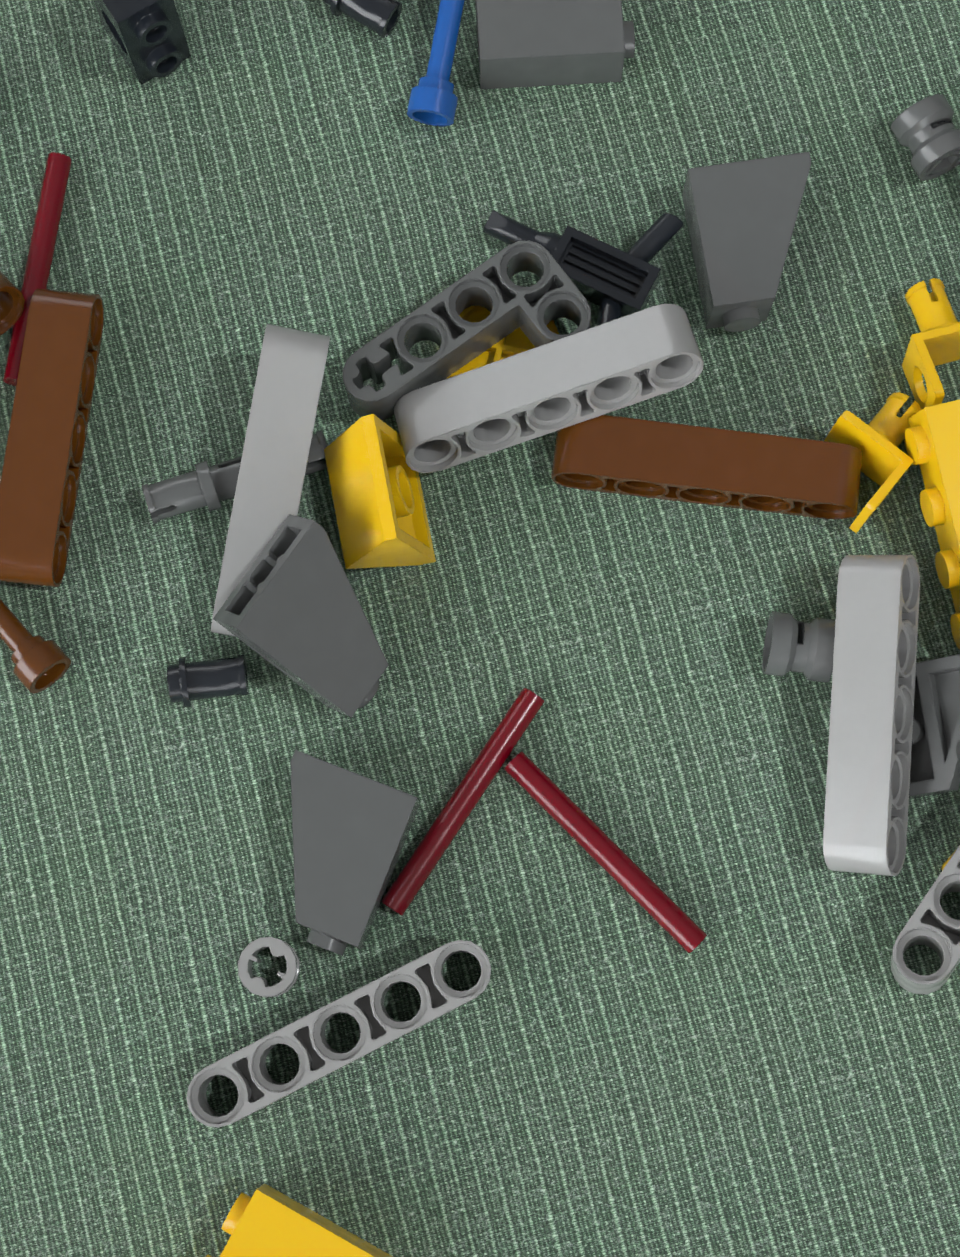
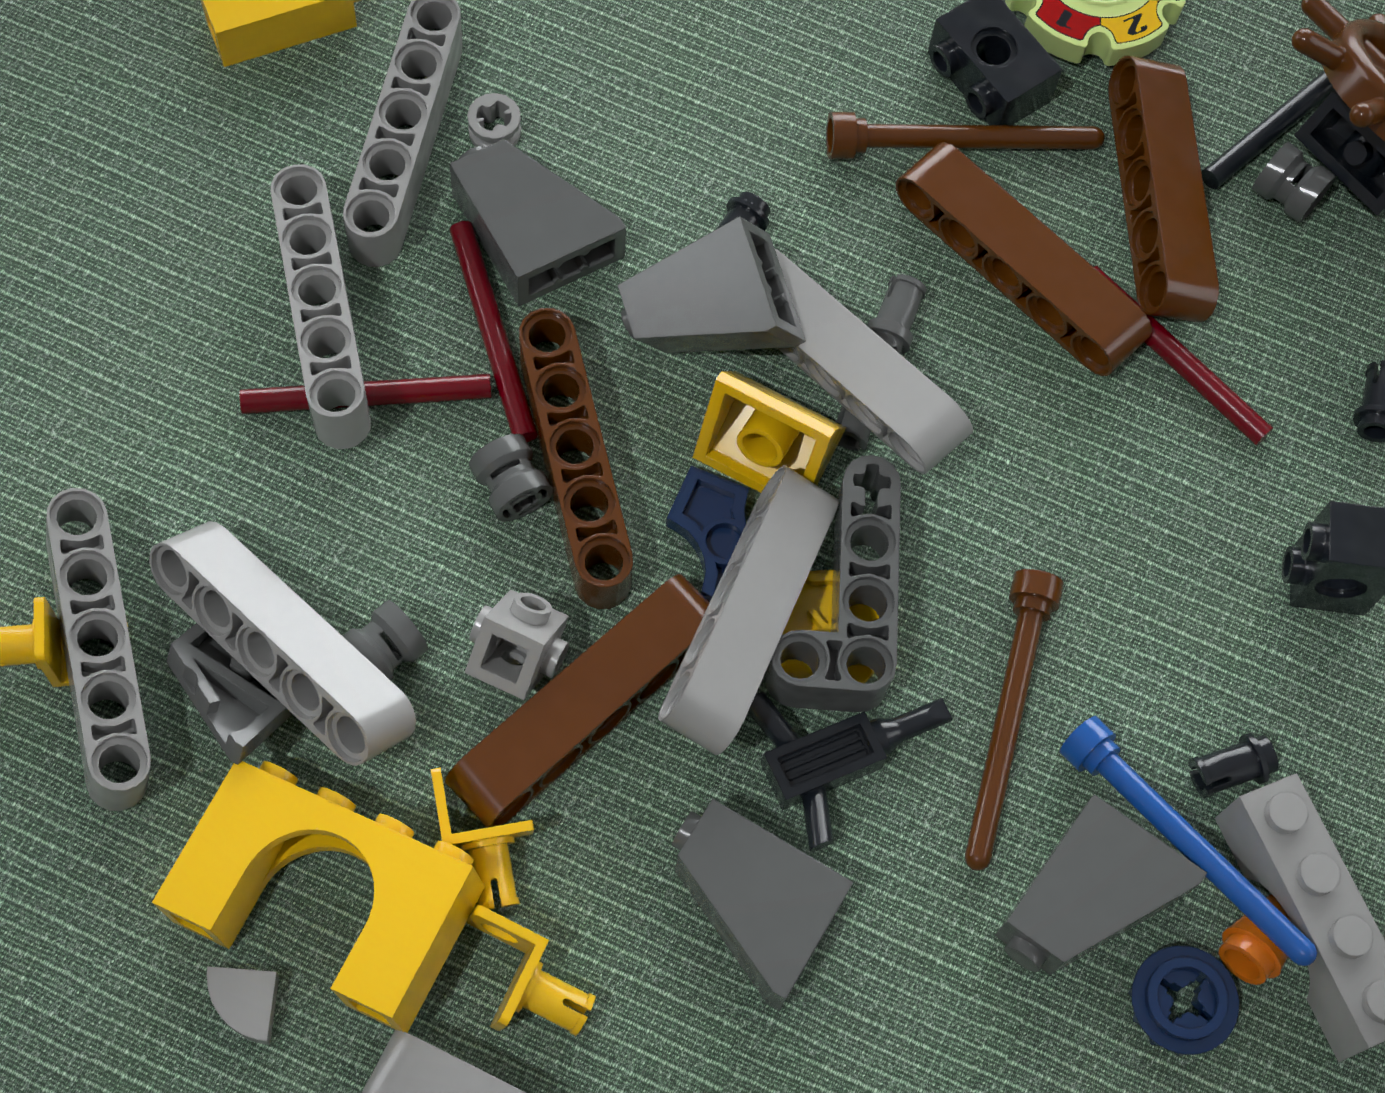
camera: 120 degrees right, 10 degrees down
none -> light grey beam [271,164,371,449]
none -> light grey brick [464,589,569,700]
none -> dark grey wheel [469,434,553,522]
none -> reddish brown beam [519,308,633,609]
none -> dark blue tile [666,465,749,603]
none -> reddish brown piece [965,569,1064,871]

